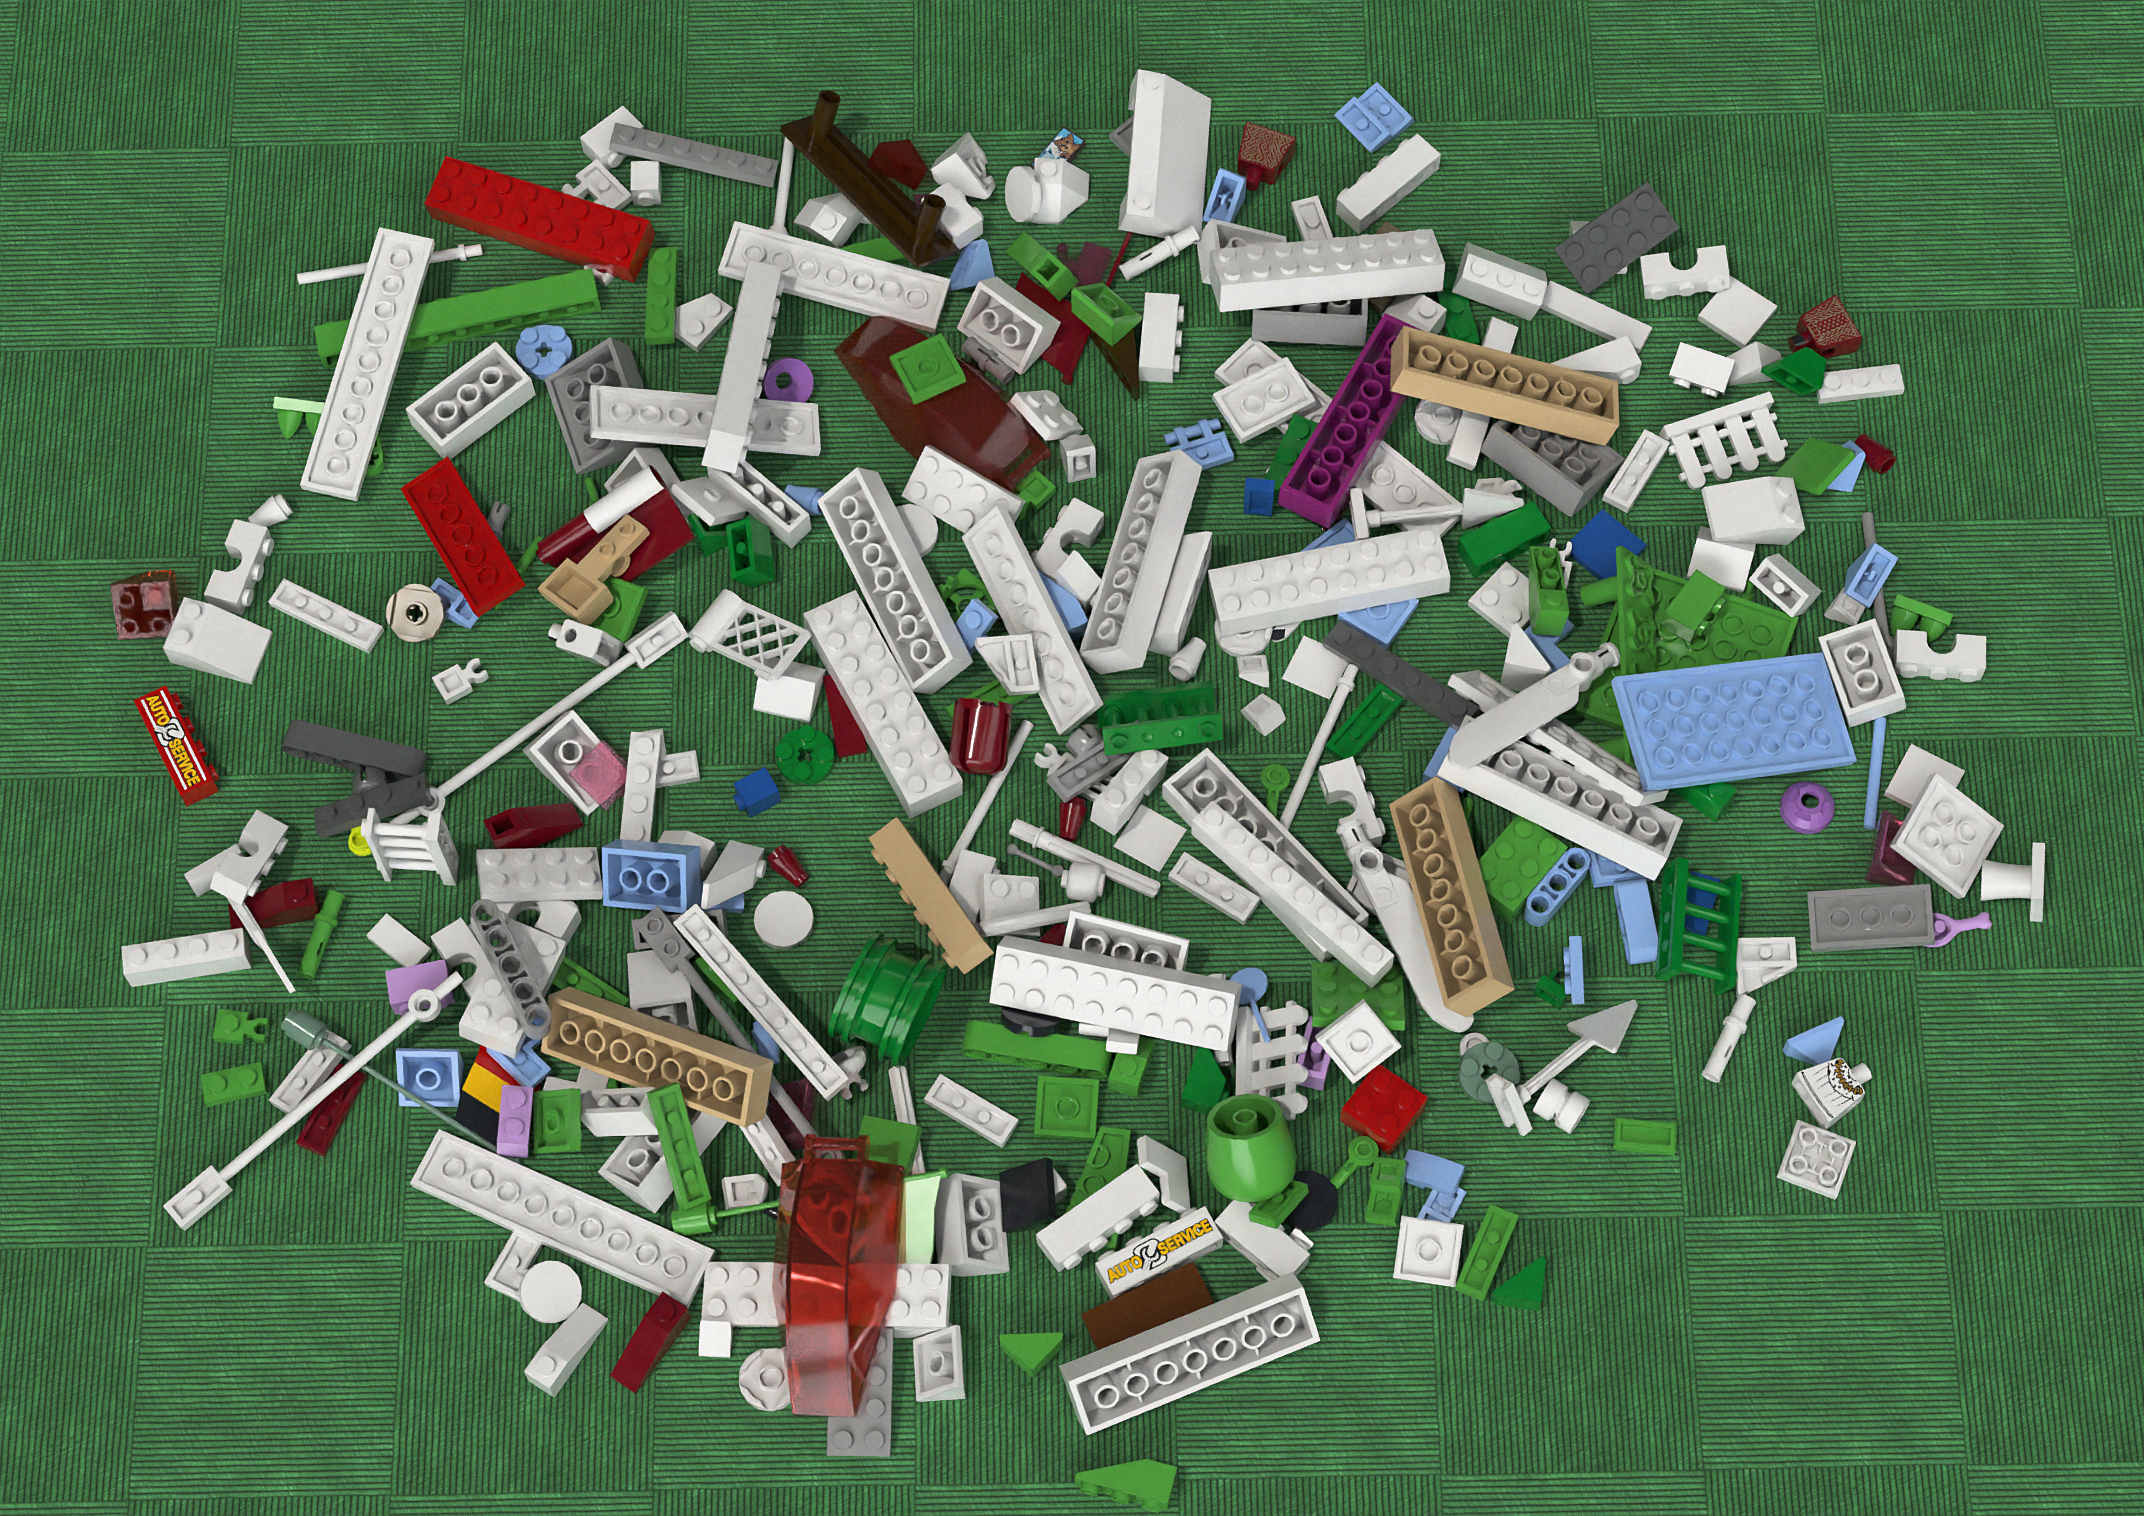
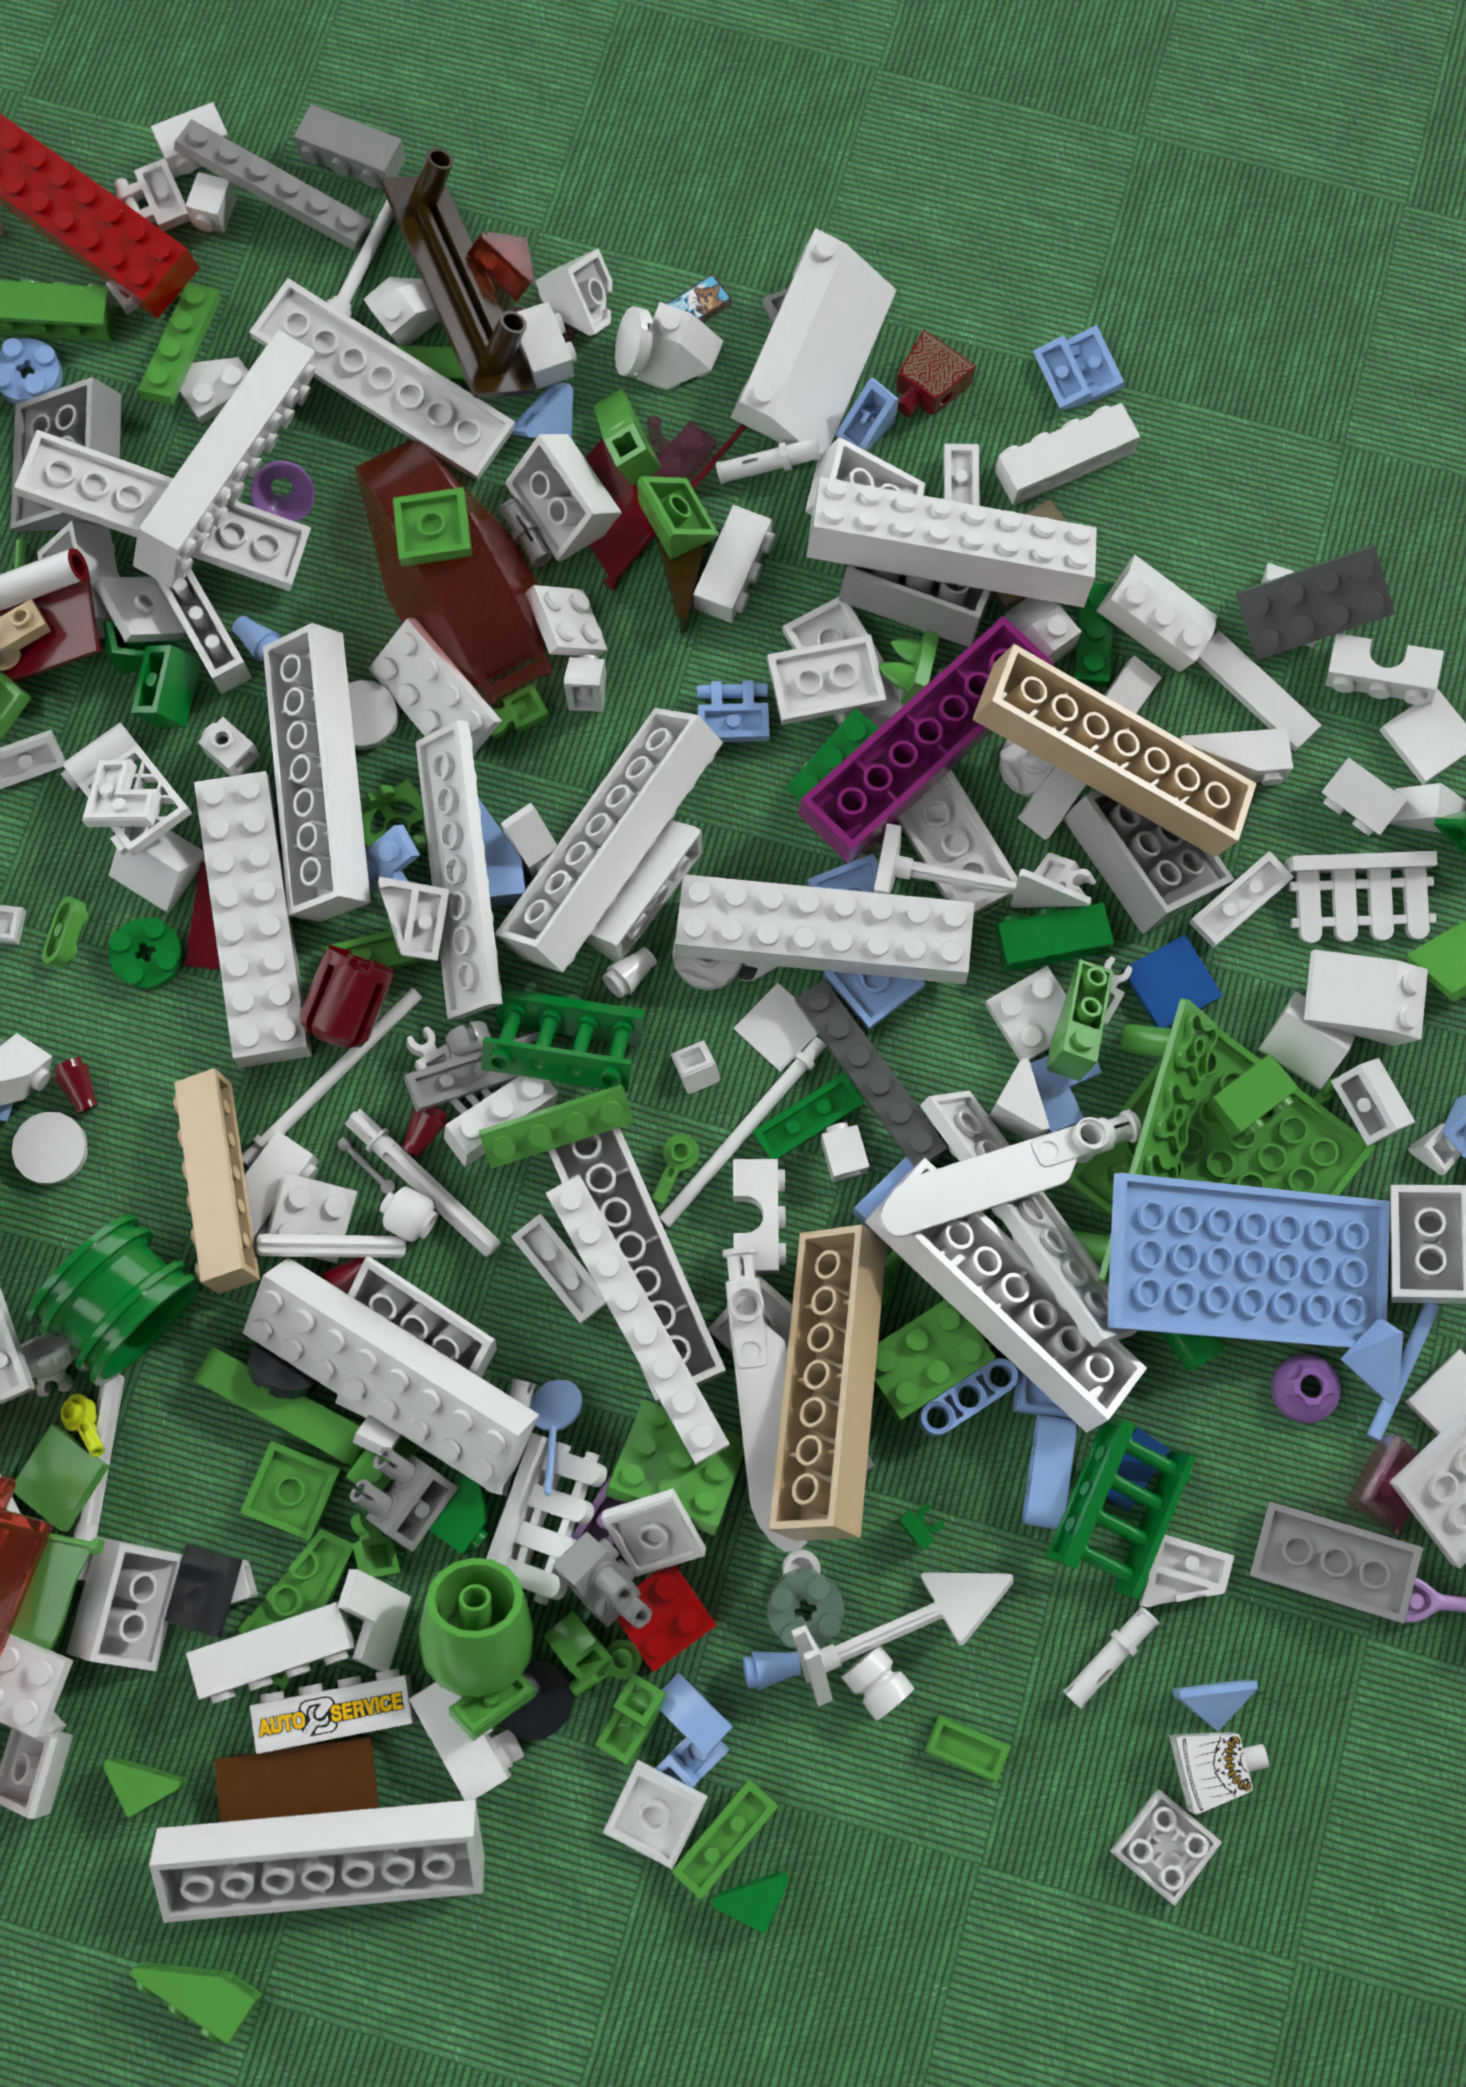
camera: 15 degrees right, 10 degrees up
blue brick [732,767,781,818] -> none
white plate [924,1074,1019,1148] -> none
white arch [1030,498,1104,584] -> none
white sticker [1113,804,1187,872] -> none
white slope [1237,655,1269,687] -> none
blue tile [1243,477,1275,517] -> none
light blue plate [1563,936,1584,1004] -> none
none -> bright green plate [42,896,88,969]
none -> neon yellow plate [60,1393,105,1457]
none -> white tile [82,759,162,827]
none -> white brick [198,717,260,776]
none -> light grey brick [294,104,406,188]
none -> light grey brick [350,1447,458,1552]
none -> bright green plate [351,1512,400,1579]
none -> bright green plate [479,1084,634,1169]
none -> bright green brick [544,1610,612,1684]
none -> light grey brick [552,1531,652,1628]
none -> light blue cone [742,1651,801,1691]
none -> white brick [820,1122,870,1183]
none -> bright green tile [878,630,940,704]
none -> light blue slope [1341,1319,1403,1405]

